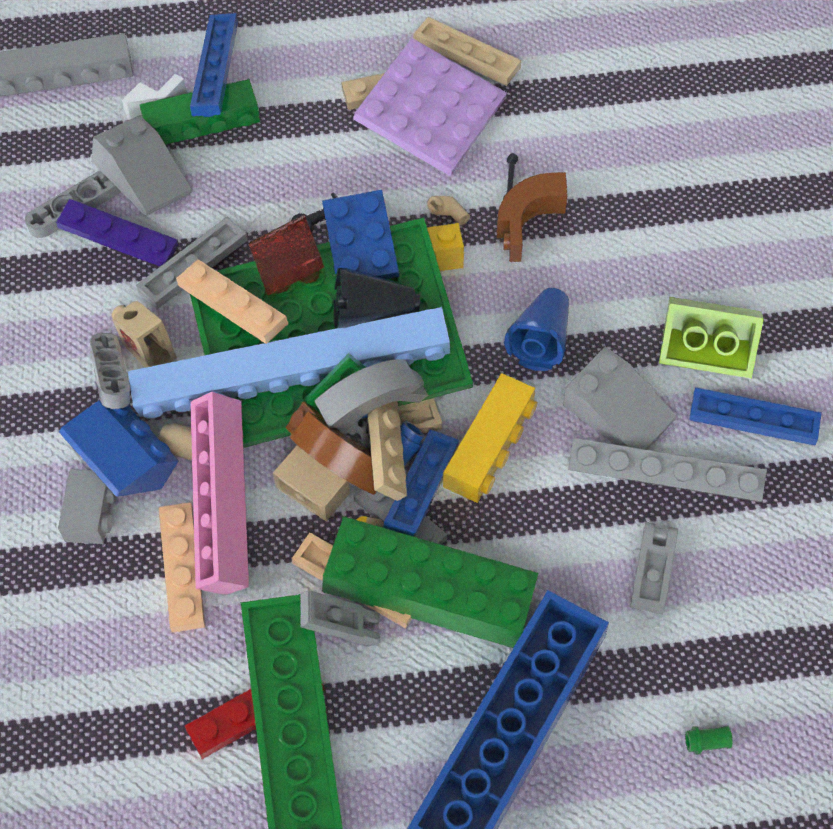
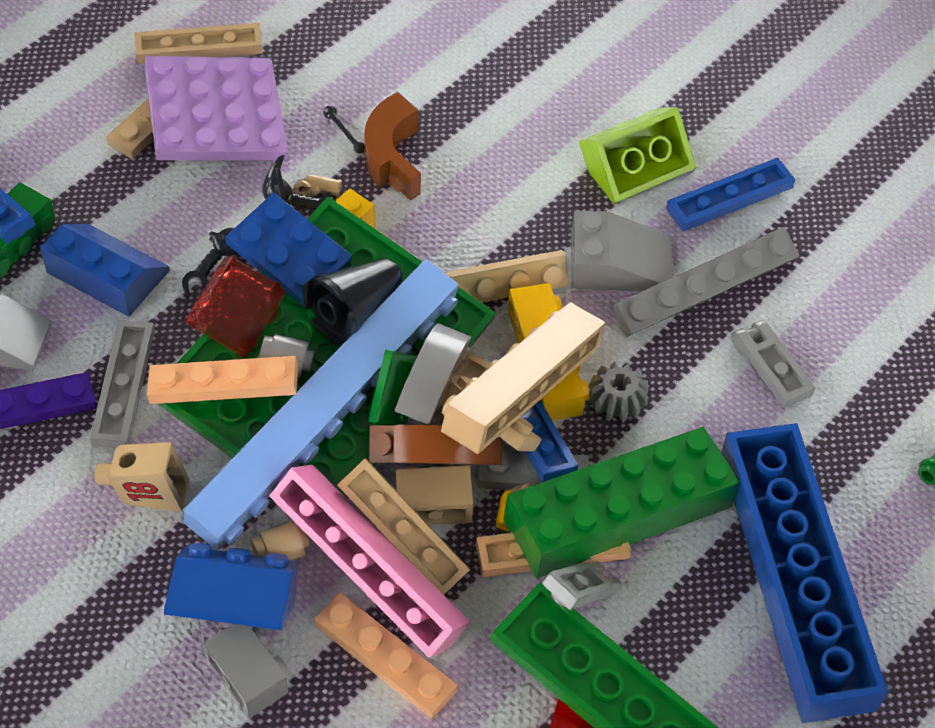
camera: 45 degrees left, 5 degrees down
light grey beam [90,333,130,409] -> none
blue cone [504,288,569,371] -> none
none -> blue slope [40,223,170,317]
none -> light grey brick [259,334,314,378]
none -> black piece [262,155,332,211]
none -> tan plate [337,458,470,595]
none -> brick [441,302,605,454]
none -> tan plate [444,250,569,303]
none -> light grey gear [589,361,649,423]

